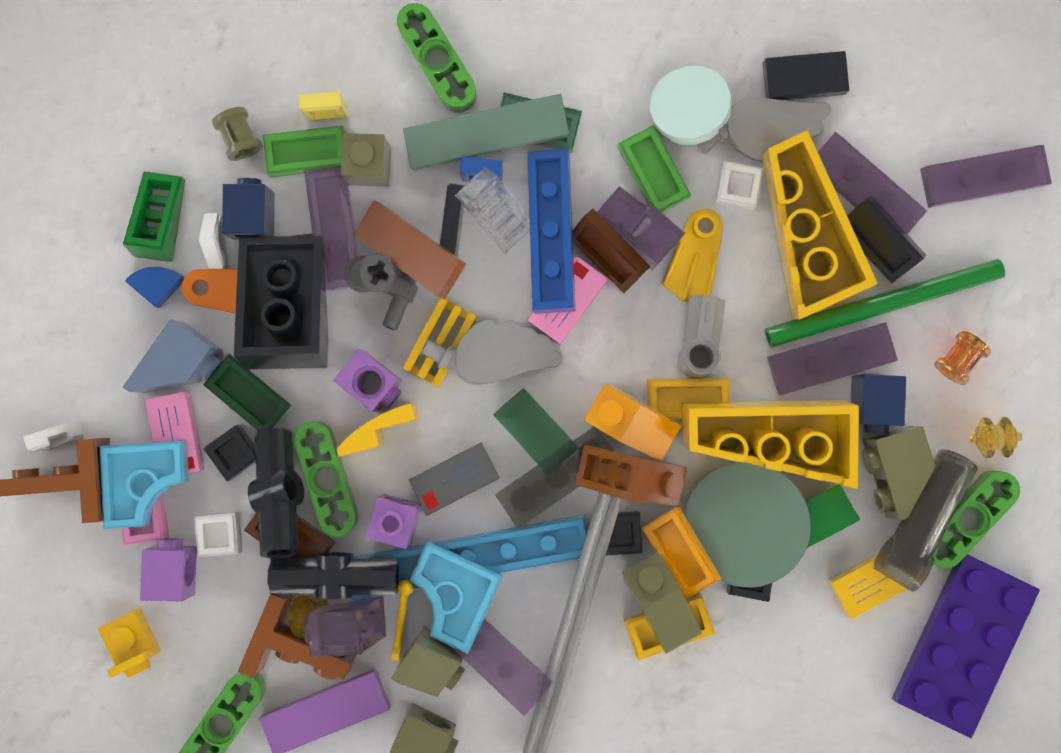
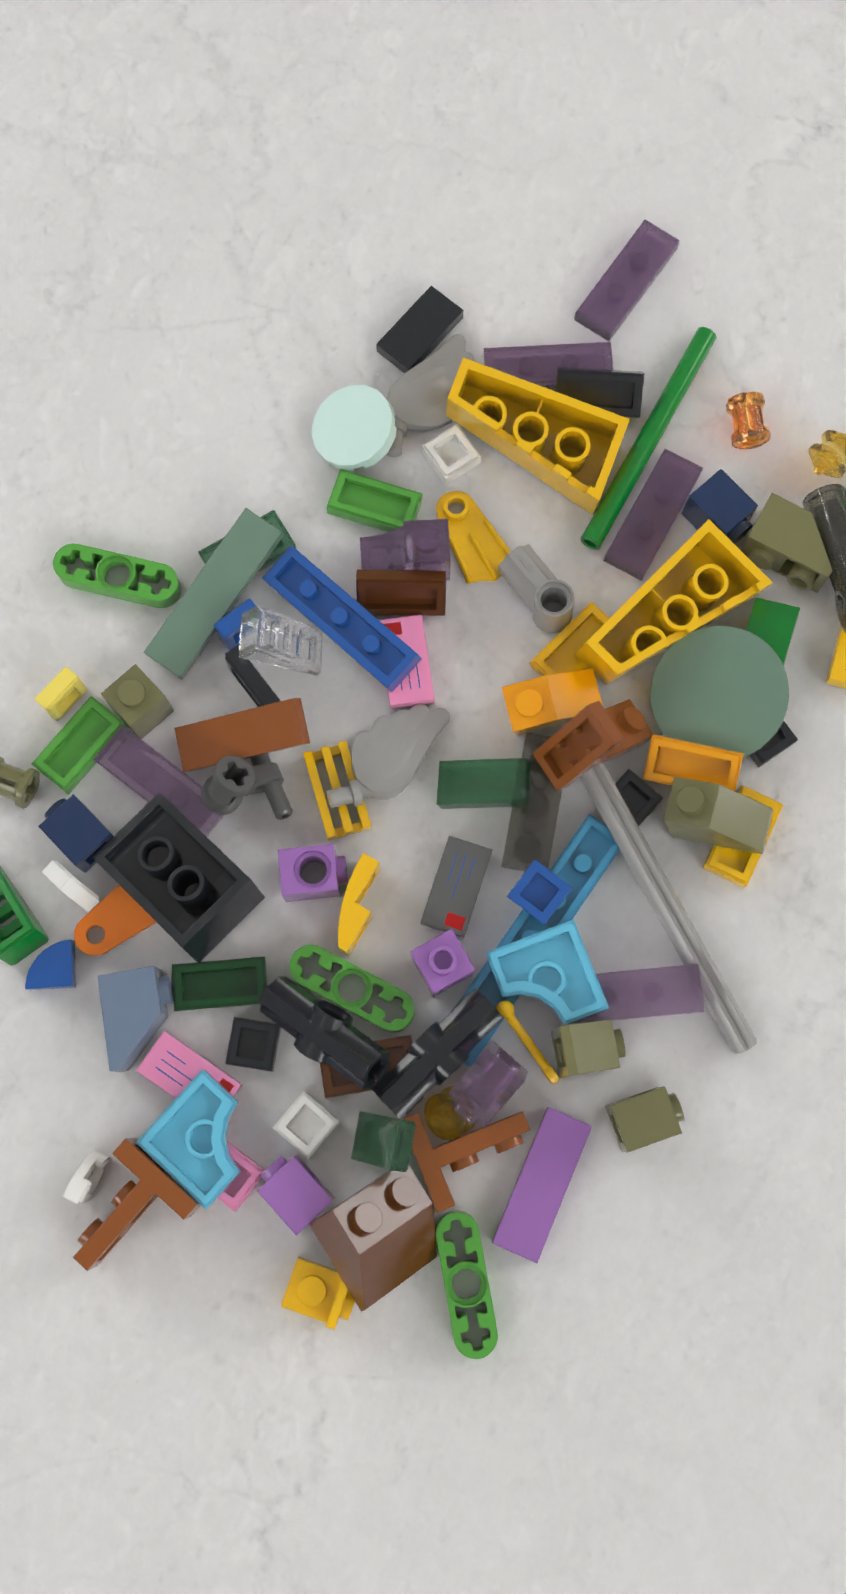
camera: 45 degrees left, 10 degrees down
none -> reddish brown slope [309,1161,437,1312]
none -> clear green tile [351,1111,416,1172]
none -> blue tile [507,859,573,925]

